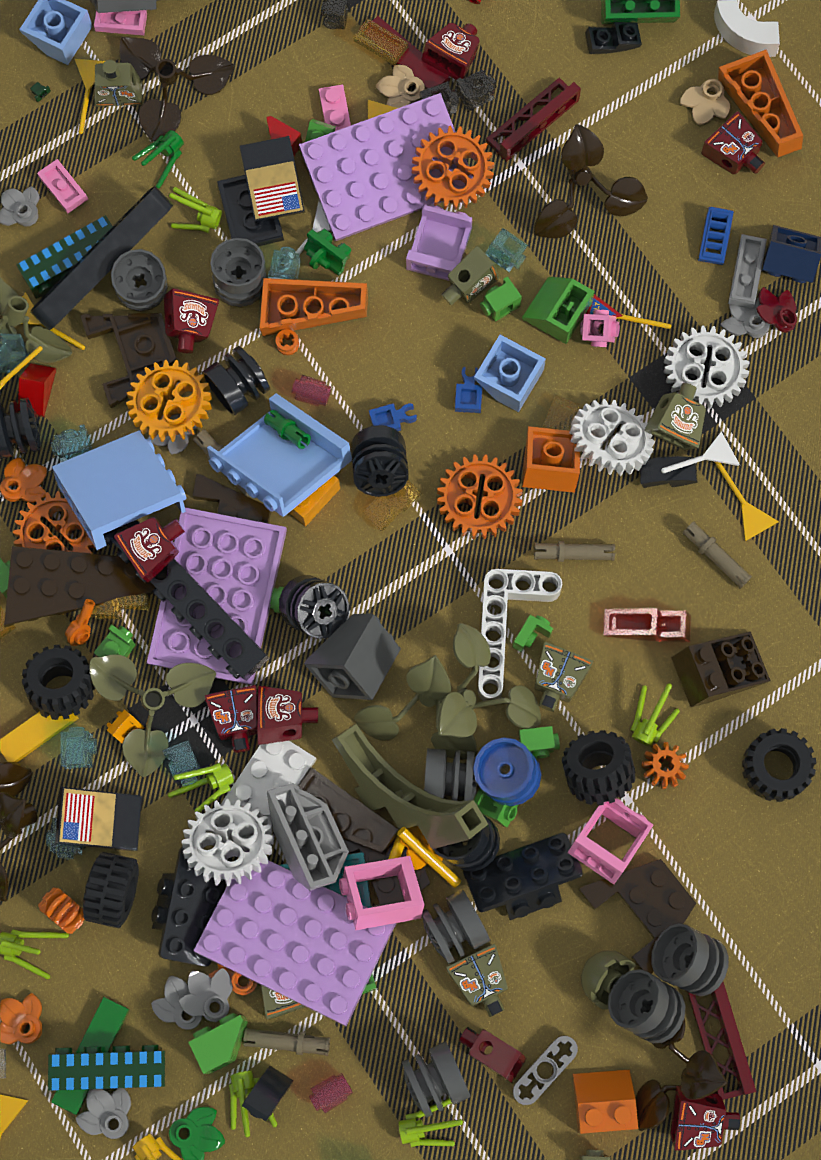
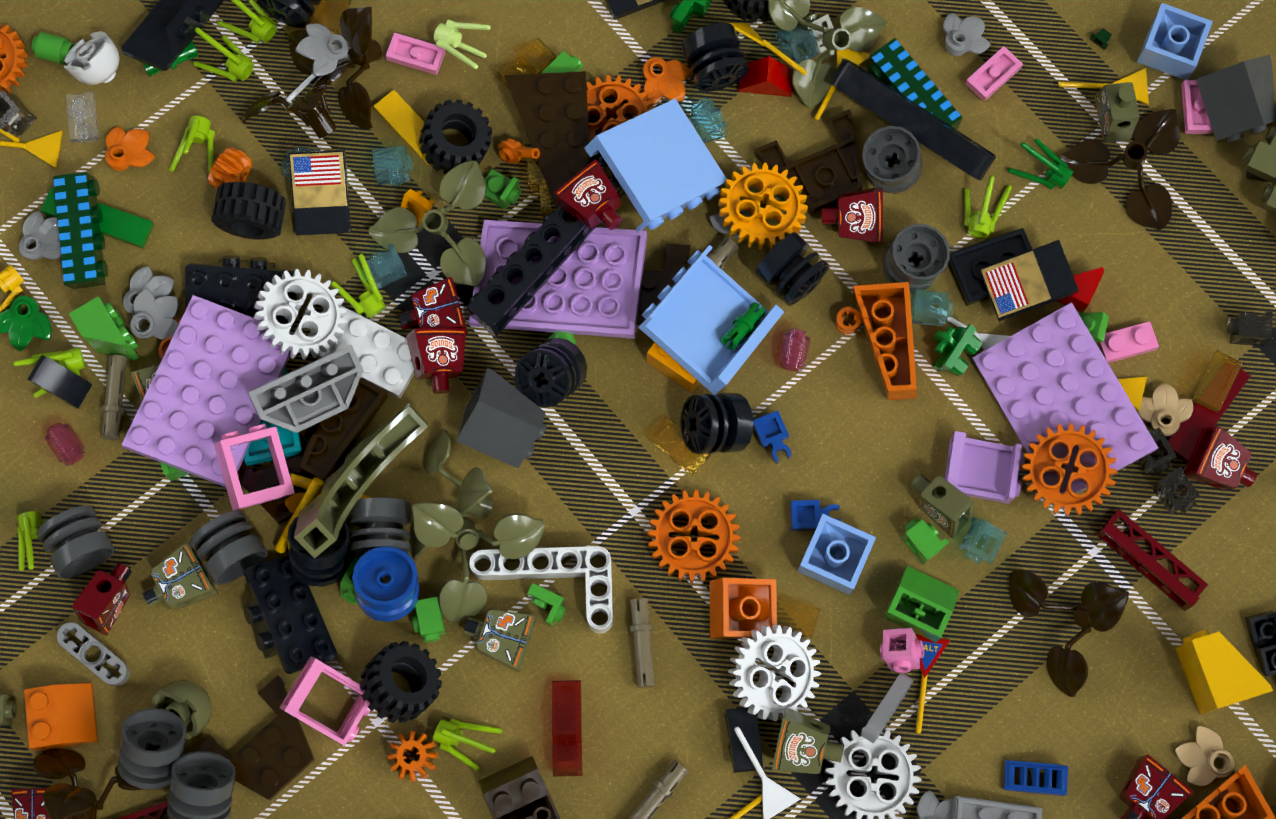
camera: 80 degrees right, 0 degrees up
none -> light grey beam [861,673,914,744]
none -> yellow slope [1175,629,1273,714]

